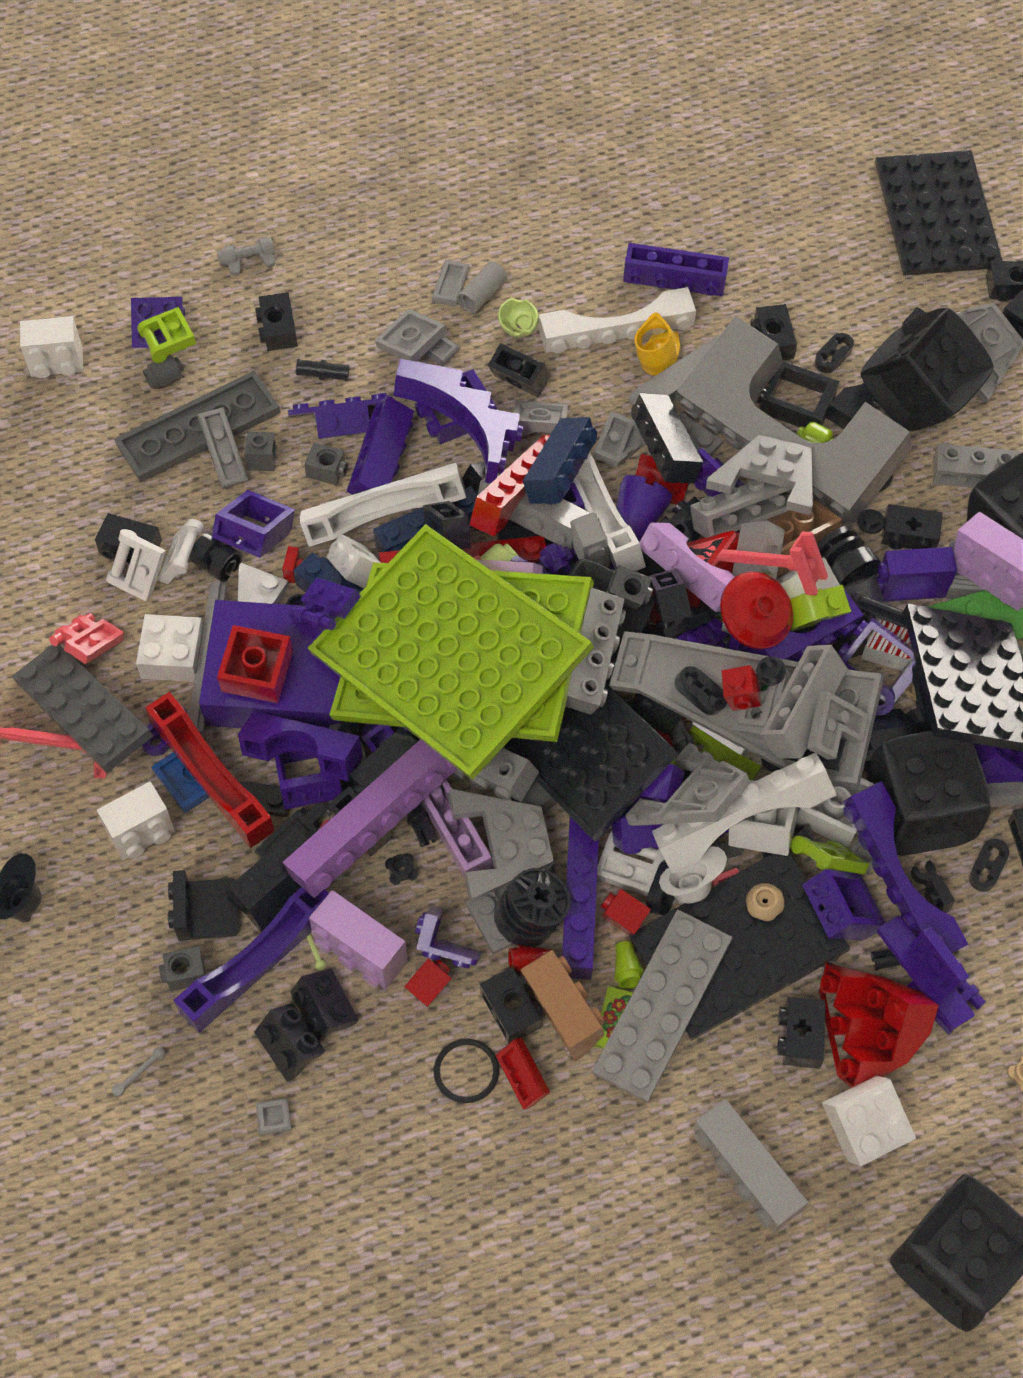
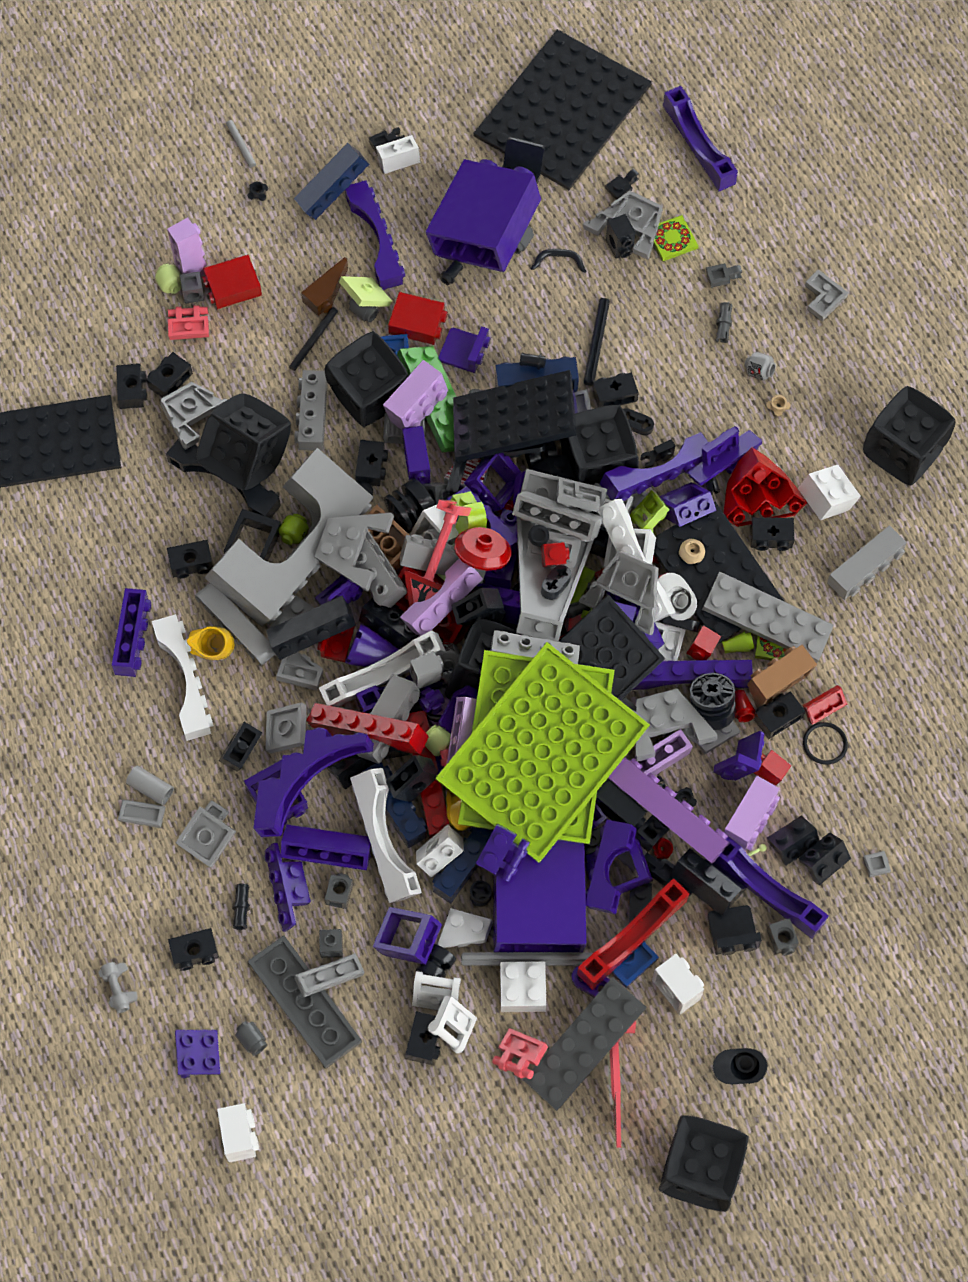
camera: 95 degrees left, 5 degrees up
light grey hinge [112,1047,165,1096] -> none
lime plate [137,307,197,363] -> none
red brick [217,625,293,703] -> none
red plate [282,546,304,583] -> none
yellowish green hair [498,298,539,338] -> none
dark blue brick [523,417,597,505] -> none
dark grey brick [606,565,653,610] -> none
black beam [814,333,854,373] -> none

